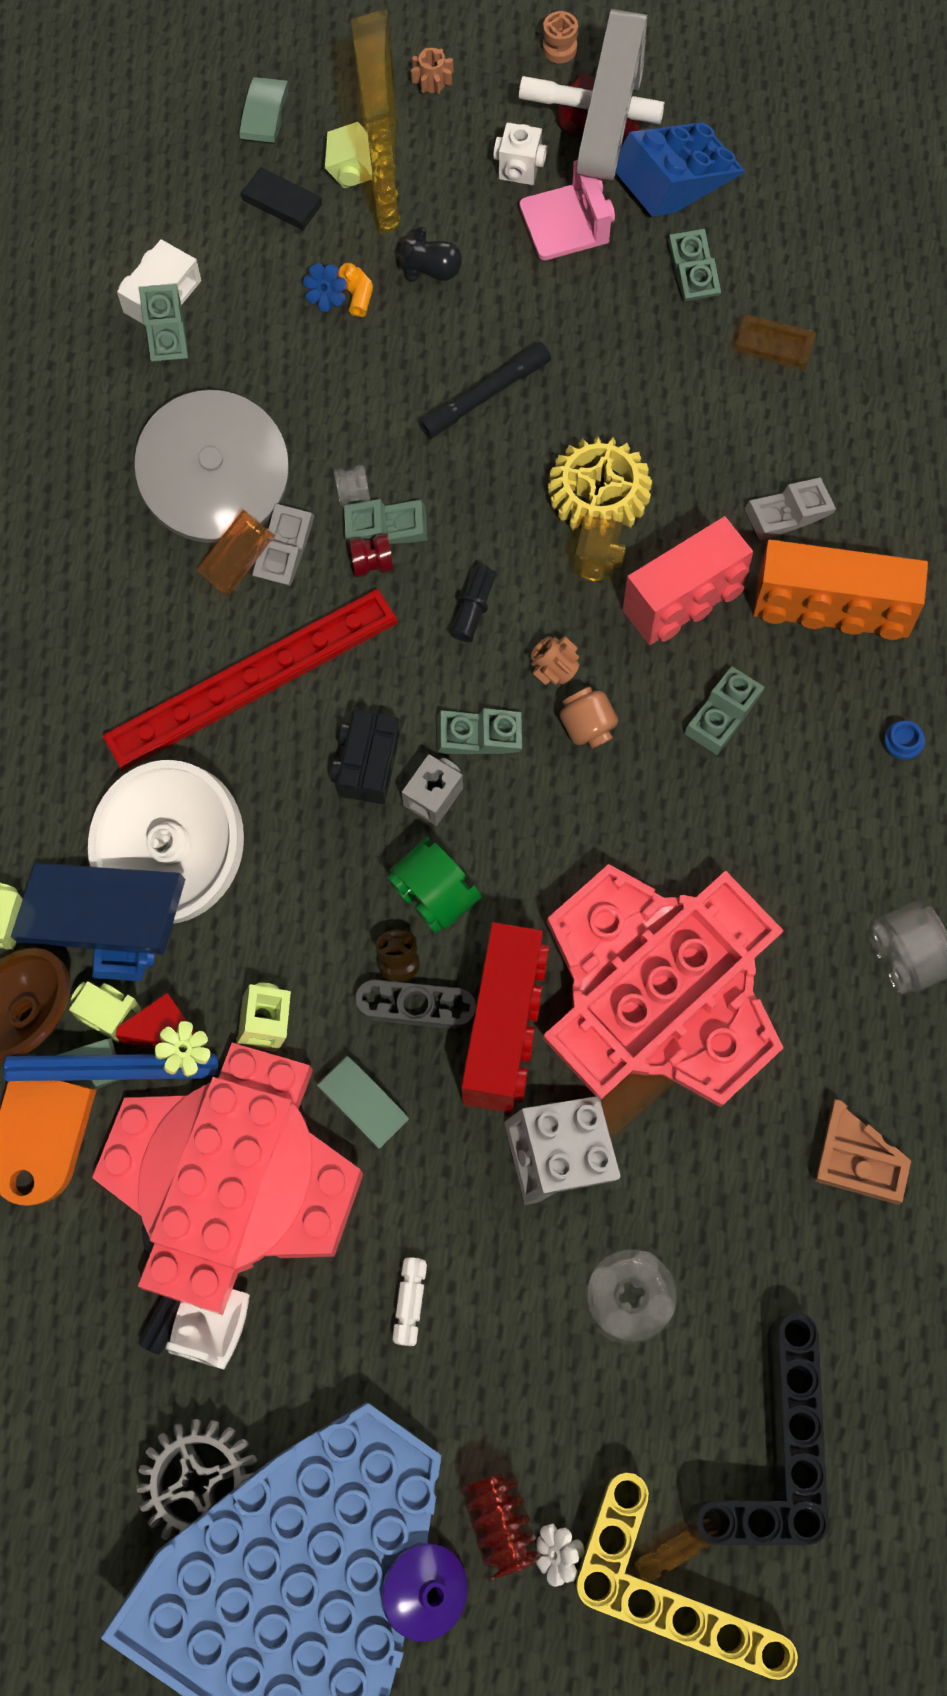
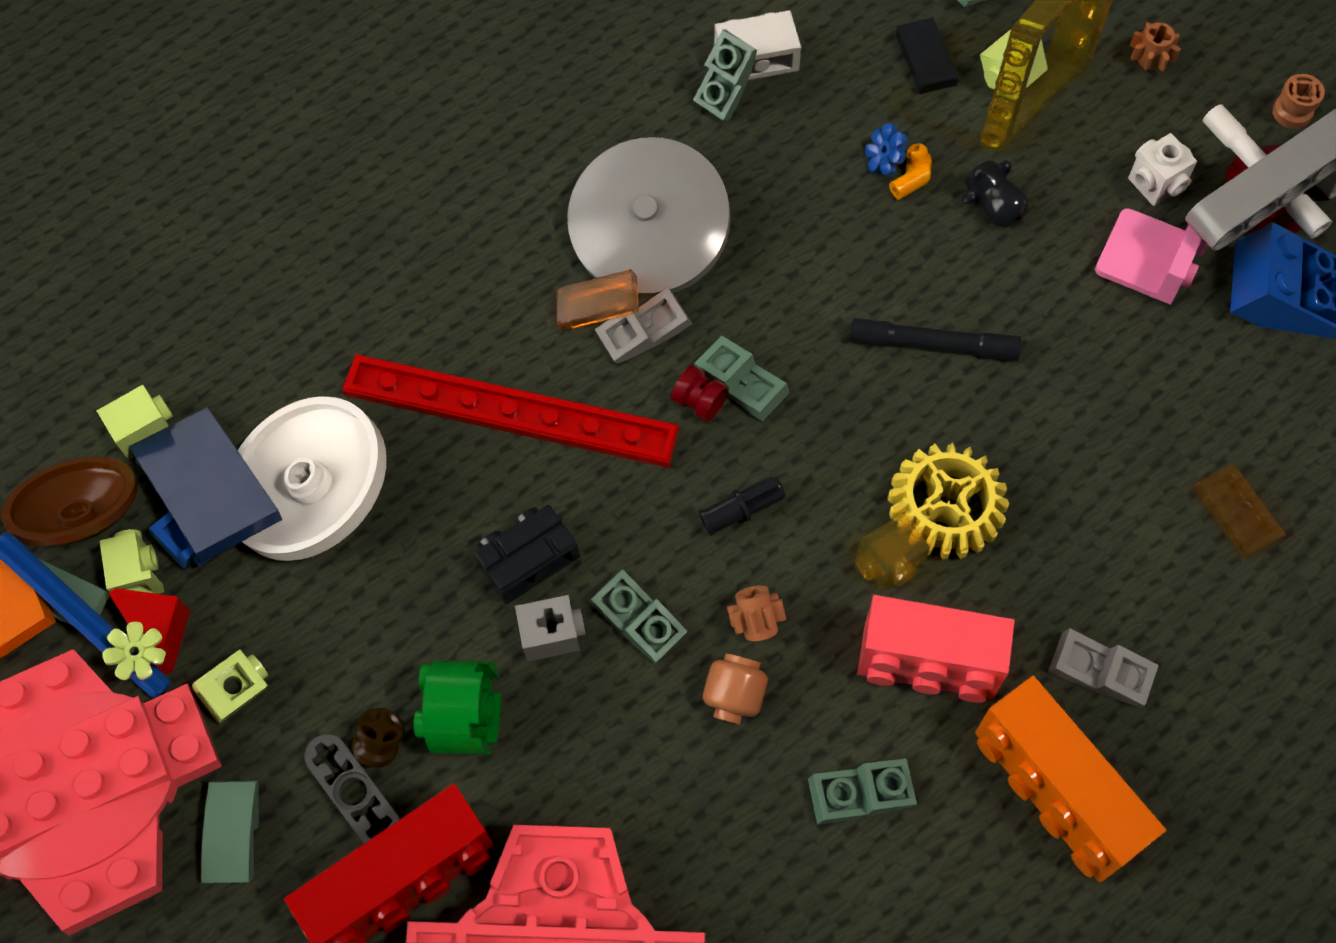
camera: 45 degrees right, 5 degrees down
clear wheel [333,464,370,507] -> none
sand green slope [668,229,721,301] -> none

